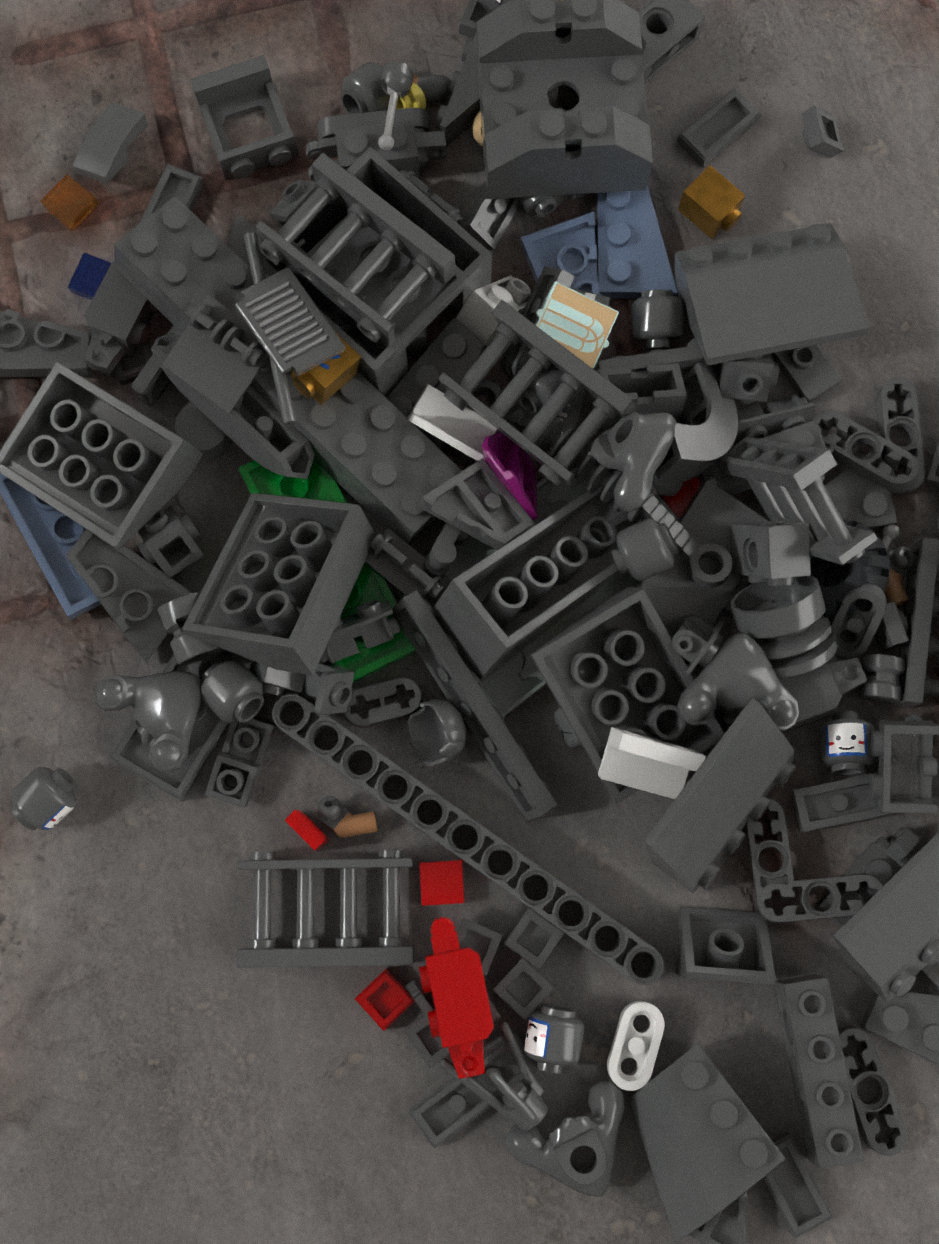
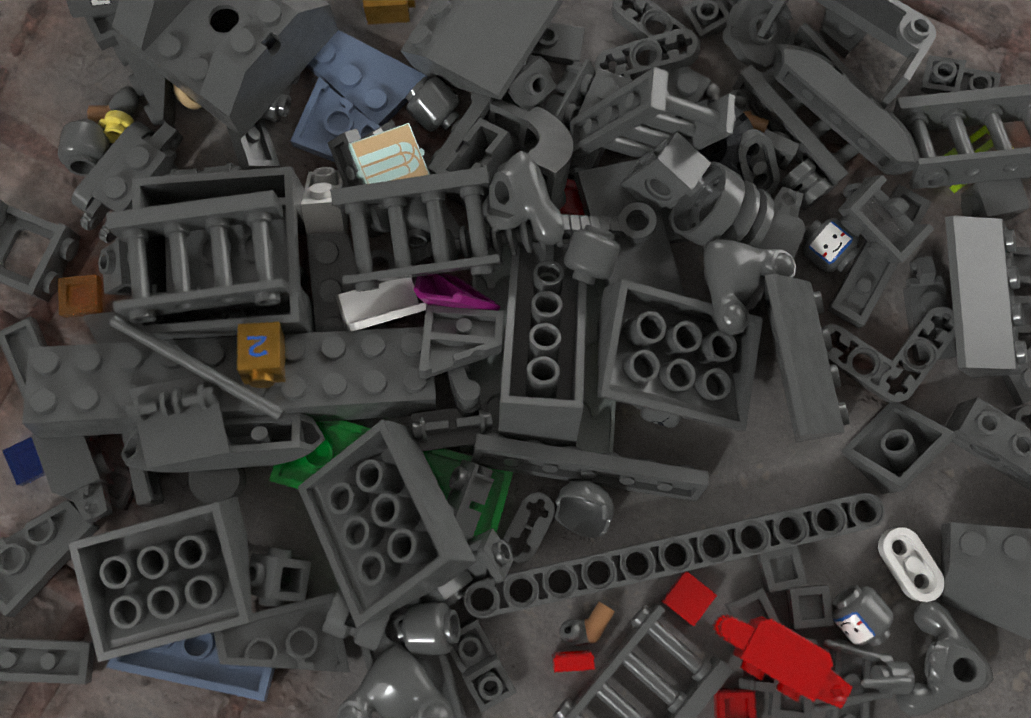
camera: 50 degrees left, 0 degrees up
dark grey window [235,267,345,377] -> none
hinge [378,61,414,151] -> none
white panel [598,727,706,799] -> none
dark grey hinge [672,615,724,674] -> none
none -> clear orange plate [58,274,103,318]

